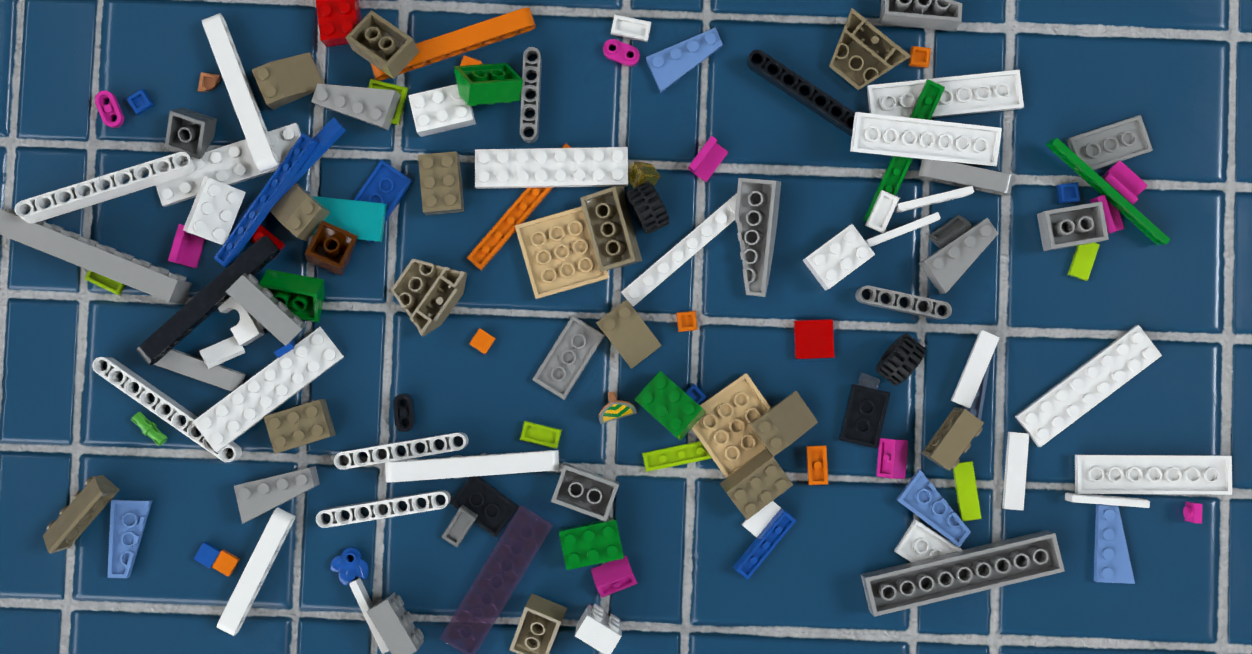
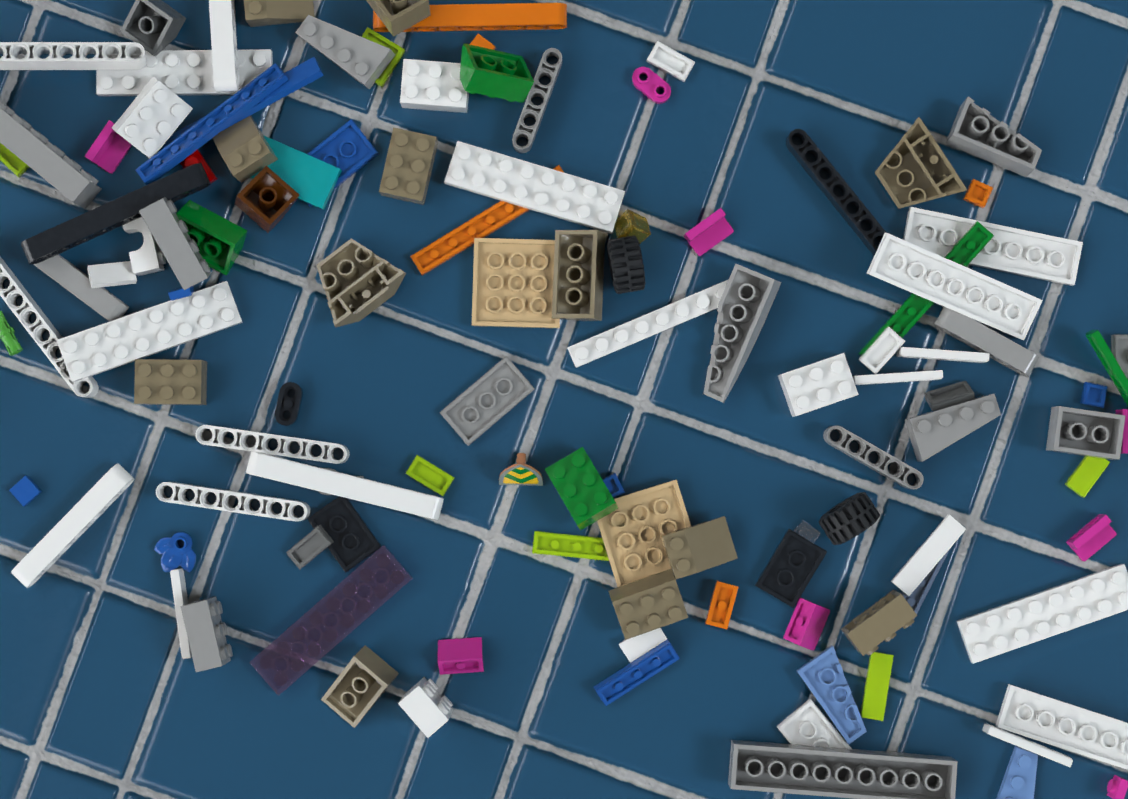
camera: 15 degrees right, 0 degrees up
orange tile [212,549,240,577] -> none
light grey wedge [234,466,320,524] -> none
orange tile [469,328,496,355] -> none
light grey brick [551,463,619,521] -> none
green brick [559,517,624,570] -> none
dark tan slope [596,299,662,369] -> none
medium blue wing [646,27,723,93] -> none
orange tile [676,311,698,332] -> none
red tile [794,319,834,359] -> none
white tile [1002,432,1029,511] -> none
none -> dark pink panel [1066,514,1117,561]

